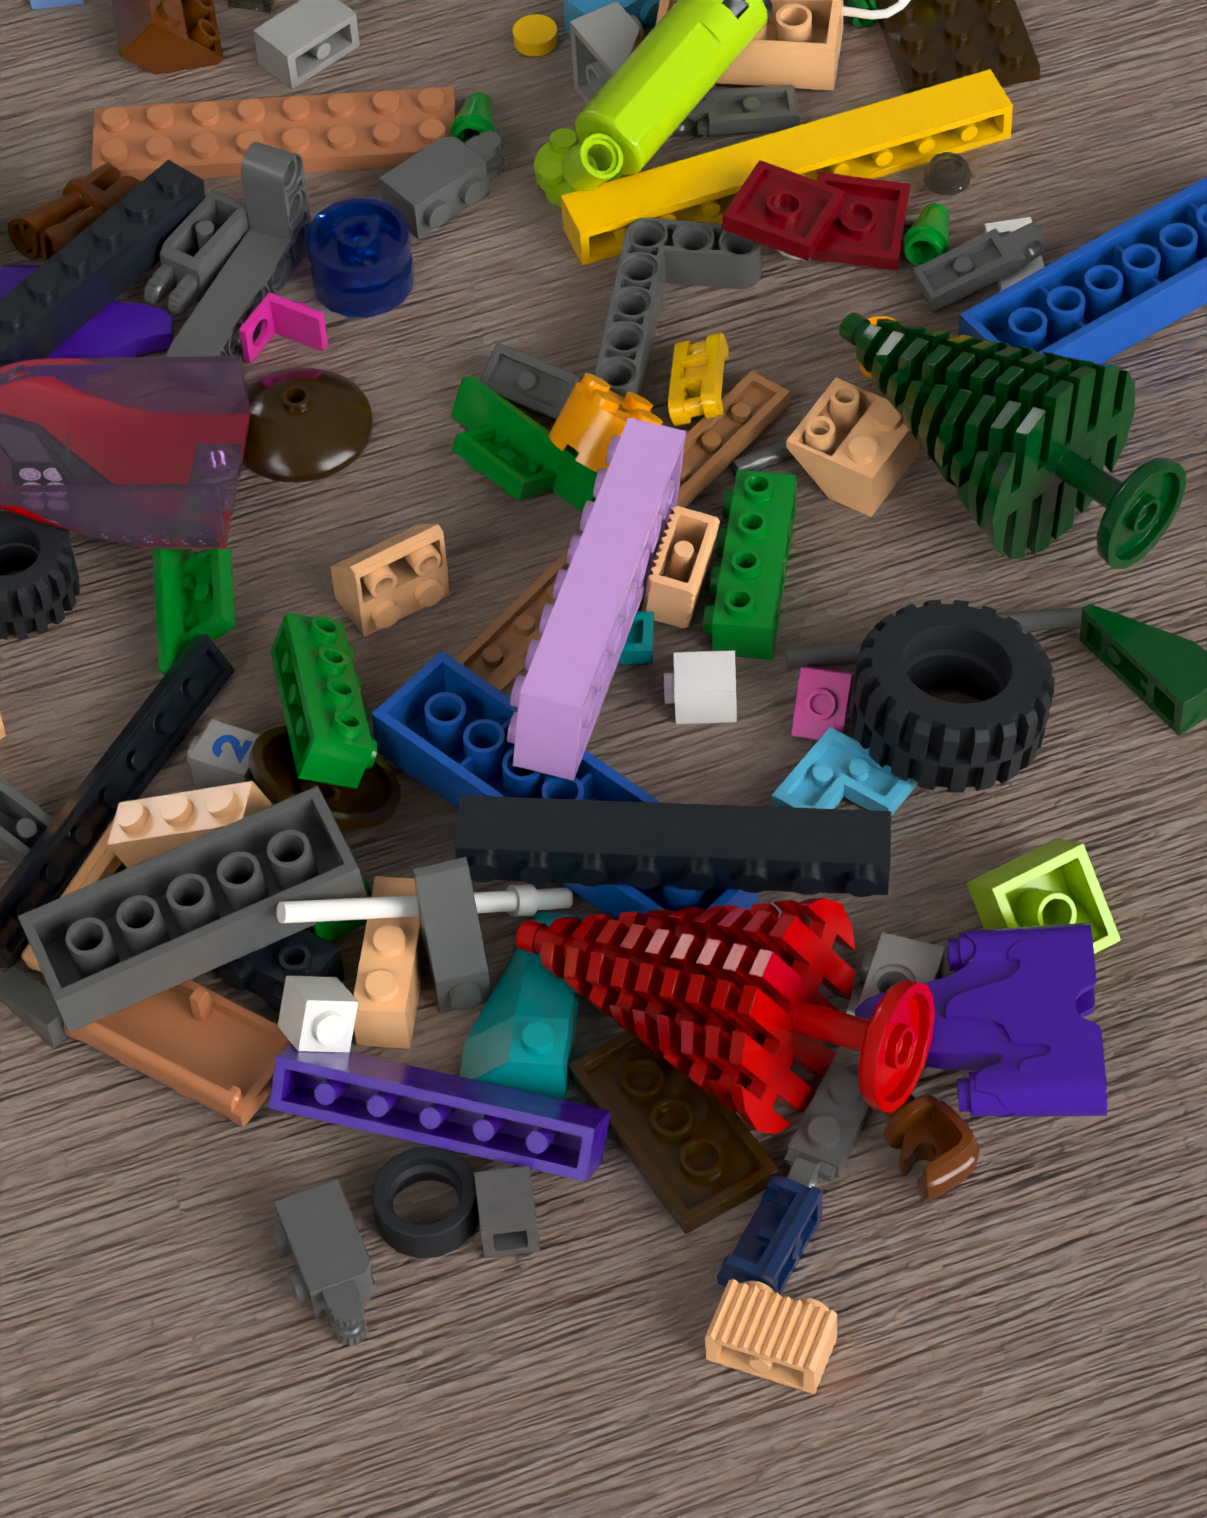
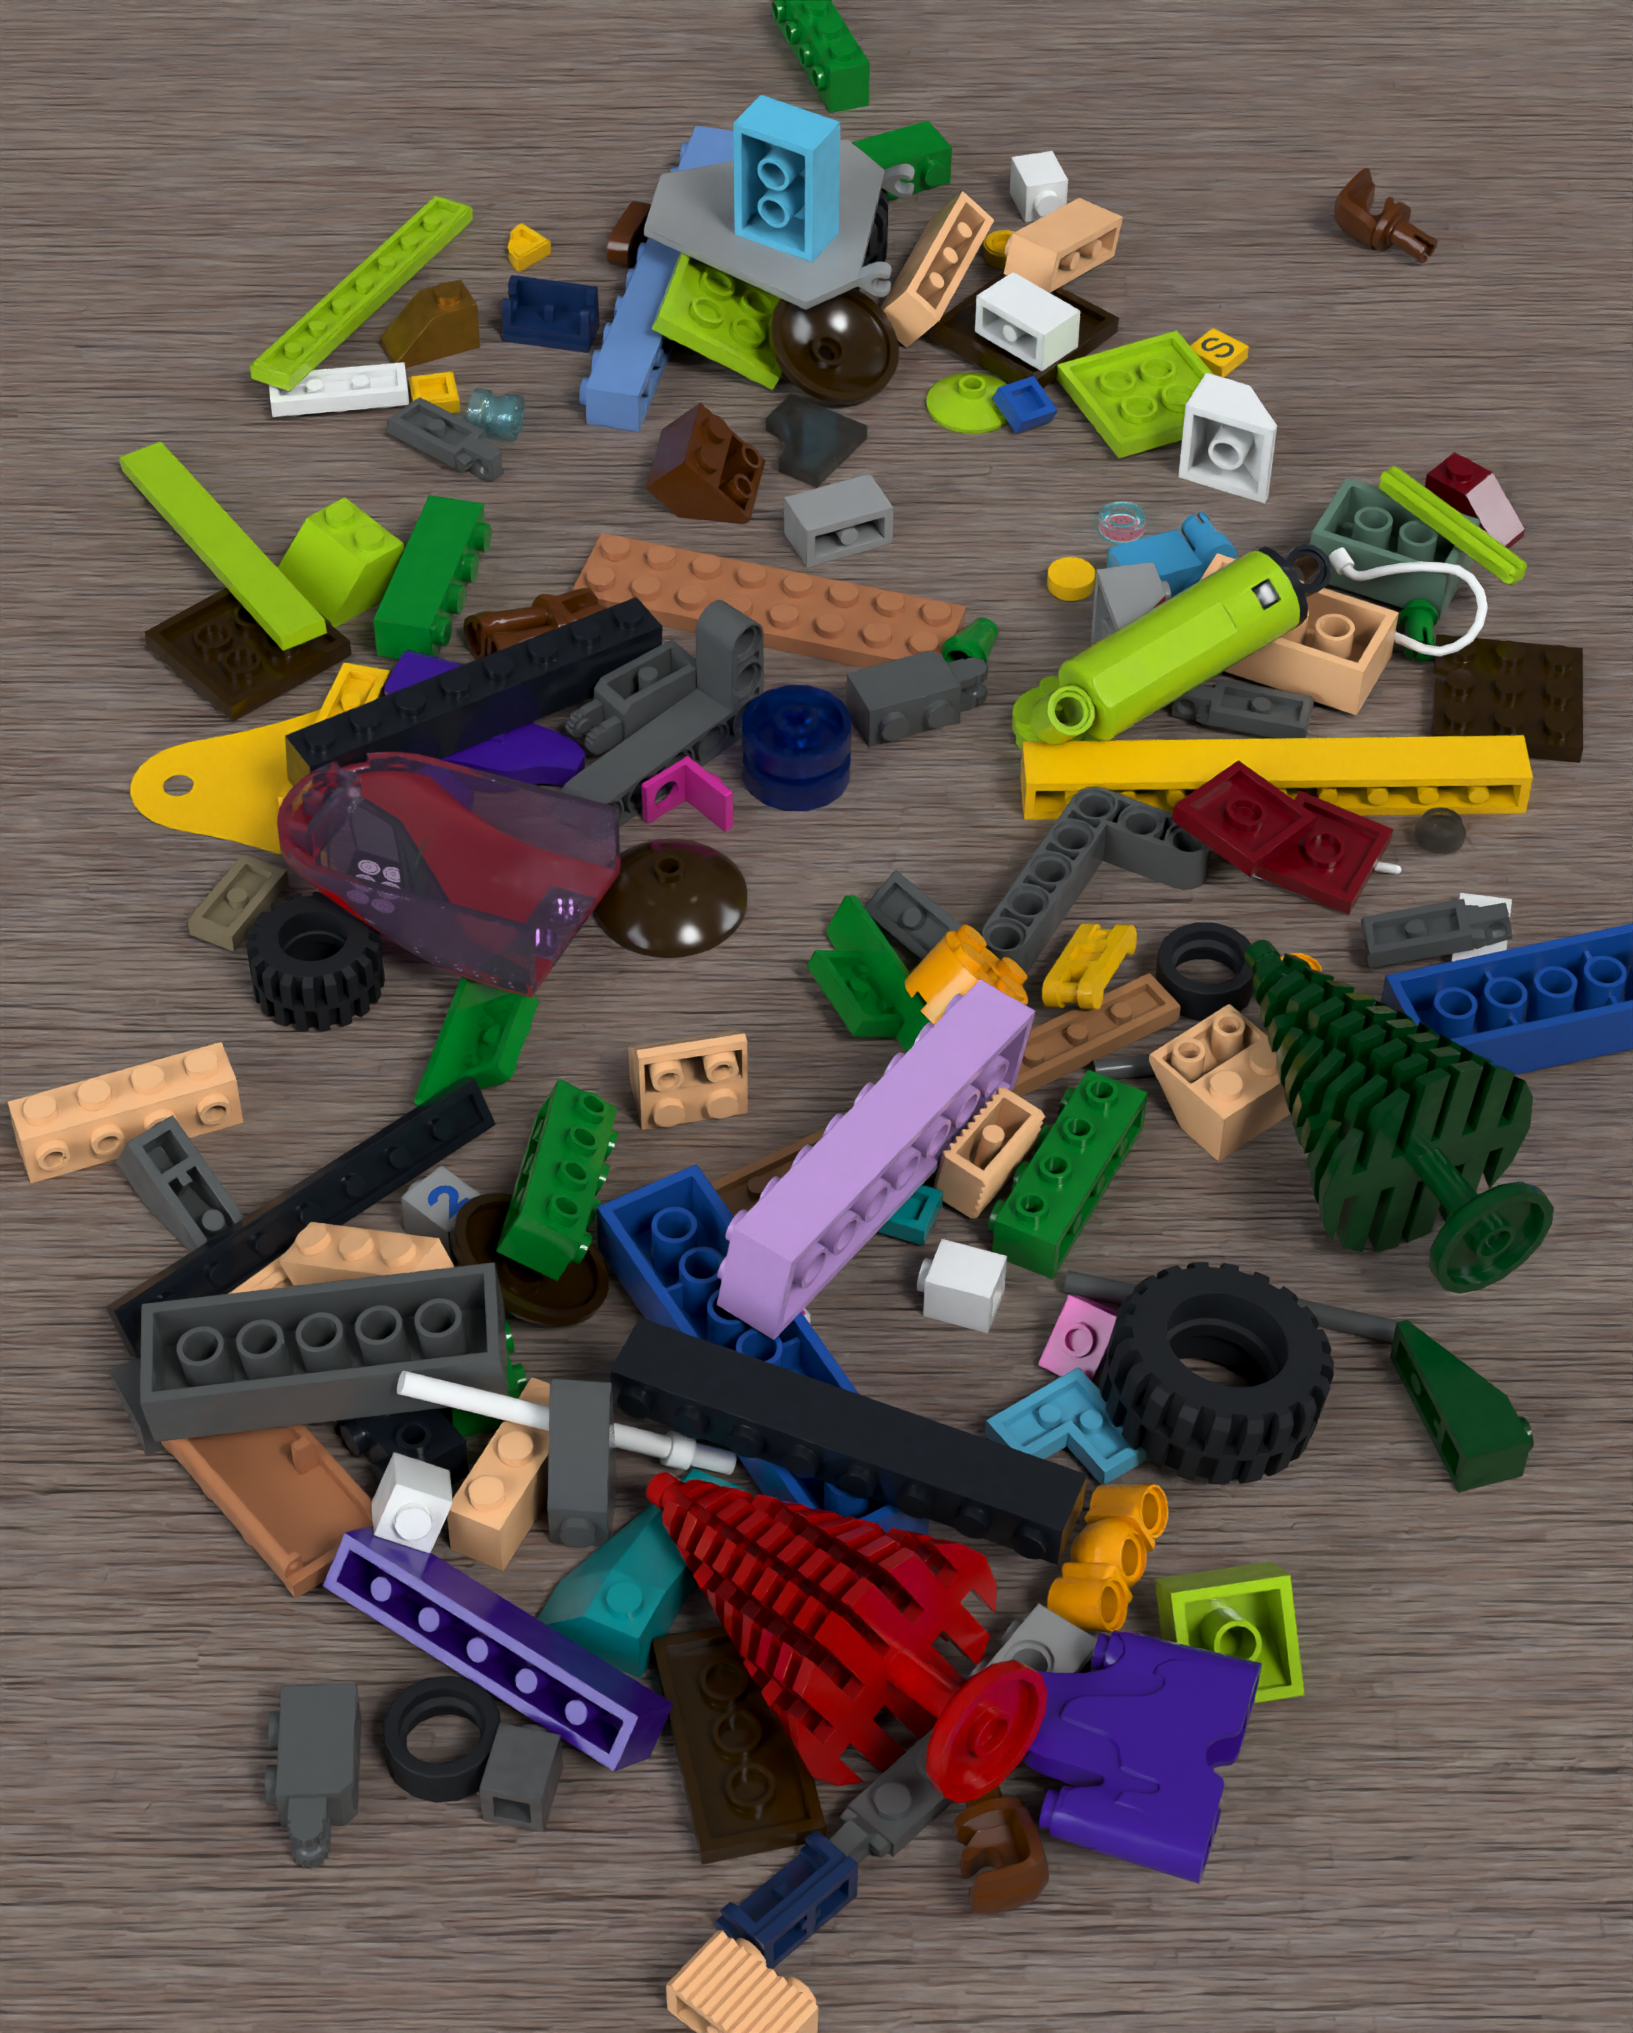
camera: 15 degrees right, 5 degrees down
green cone [902,203,950,266] -> none
none -> light orange piece [1047,1484,1168,1632]
none -> black tyre [1155,922,1255,1021]

